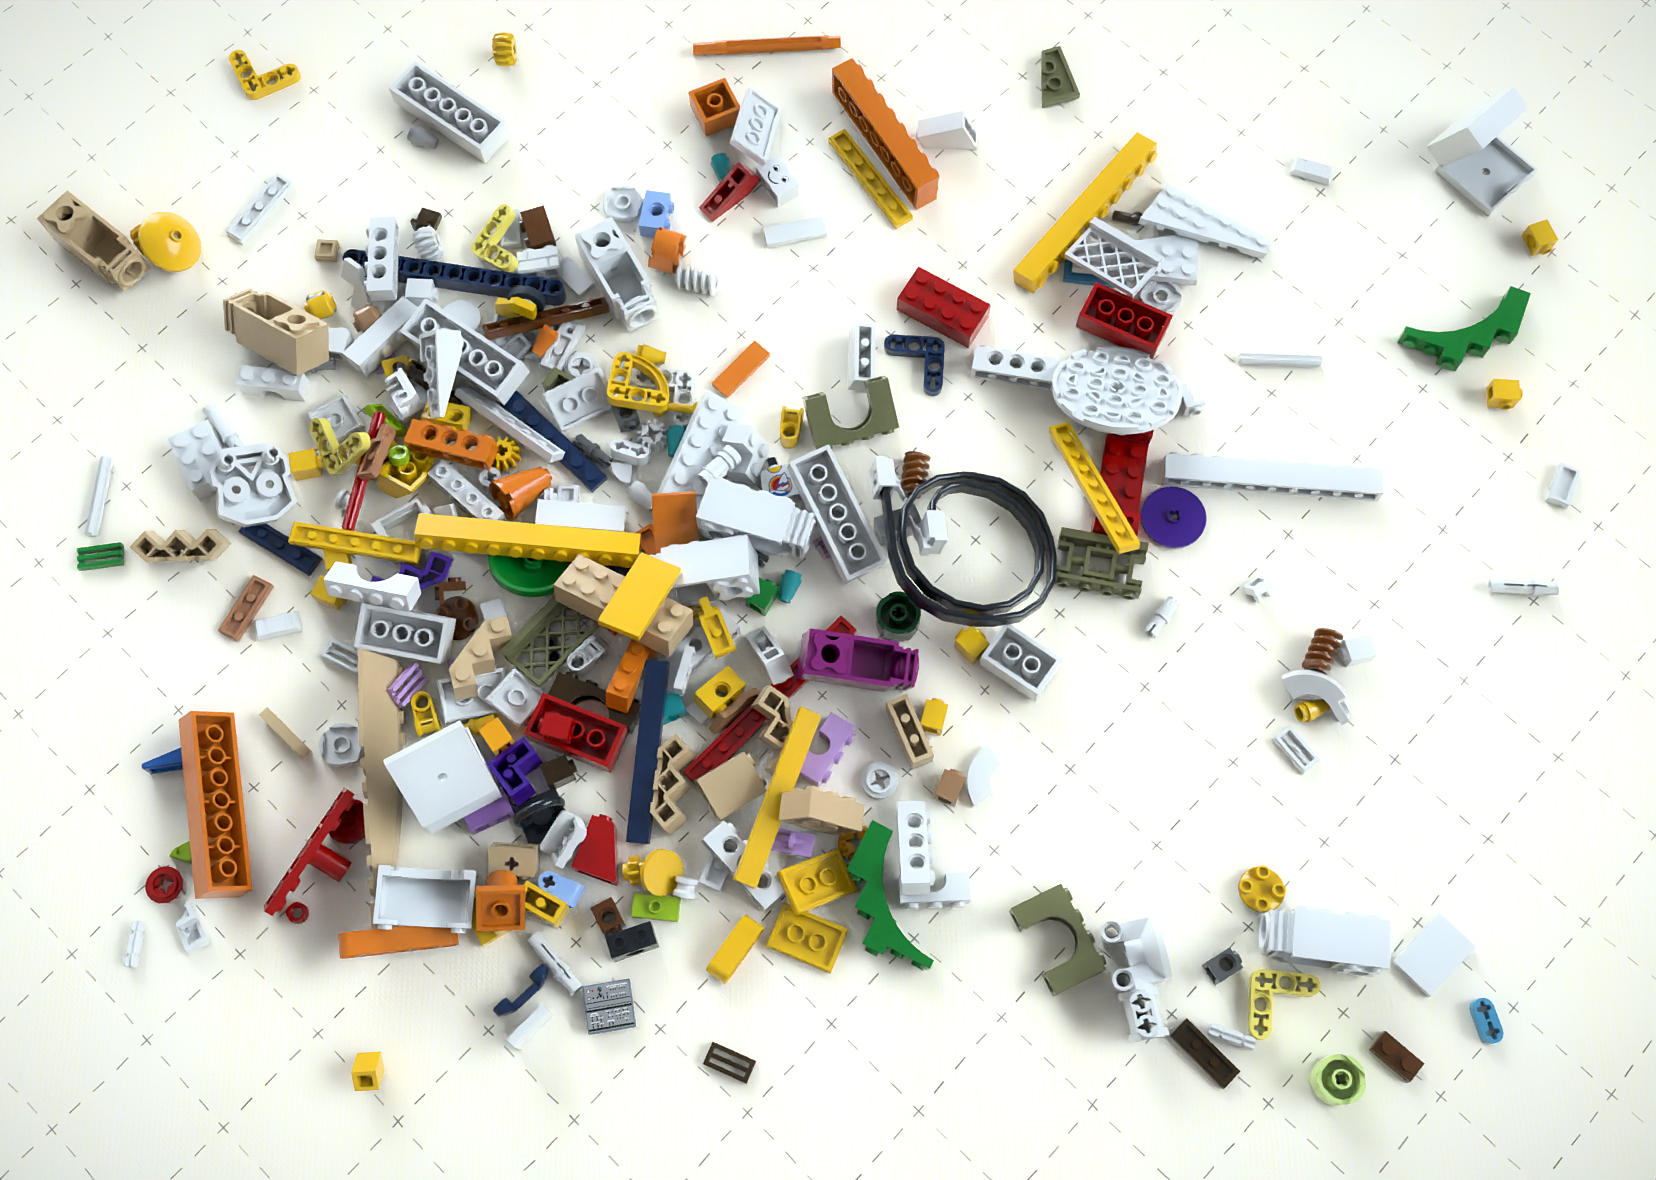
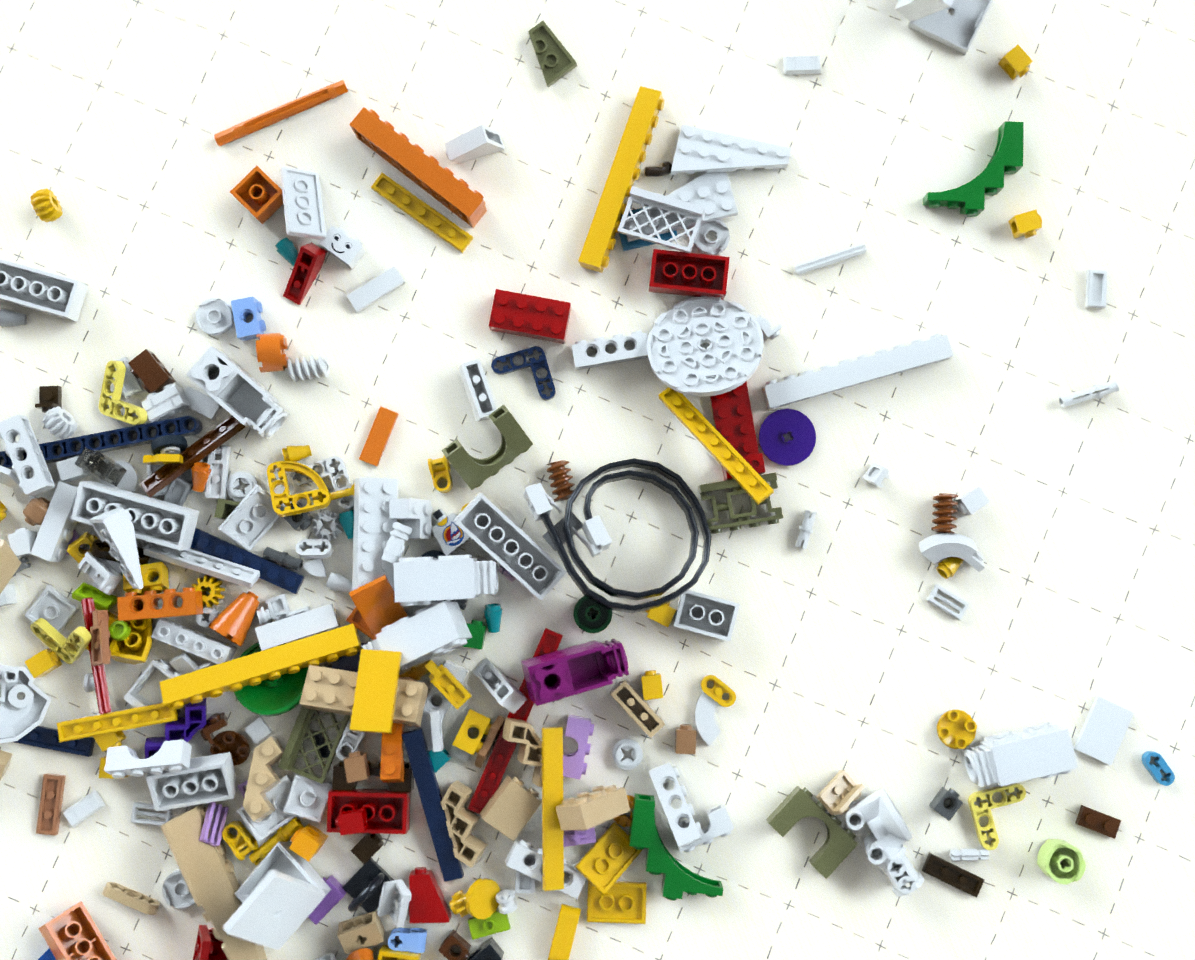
camera: 20 degrees left, 15 degrees up
dark purple brick [486,736,543,806] -> none
none -> clear smoke brick [75,447,127,487]
none -> medium nougat brick [343,751,370,783]
none -> yellow plate [700,675,736,707]
none -> tan bracket [817,770,864,815]

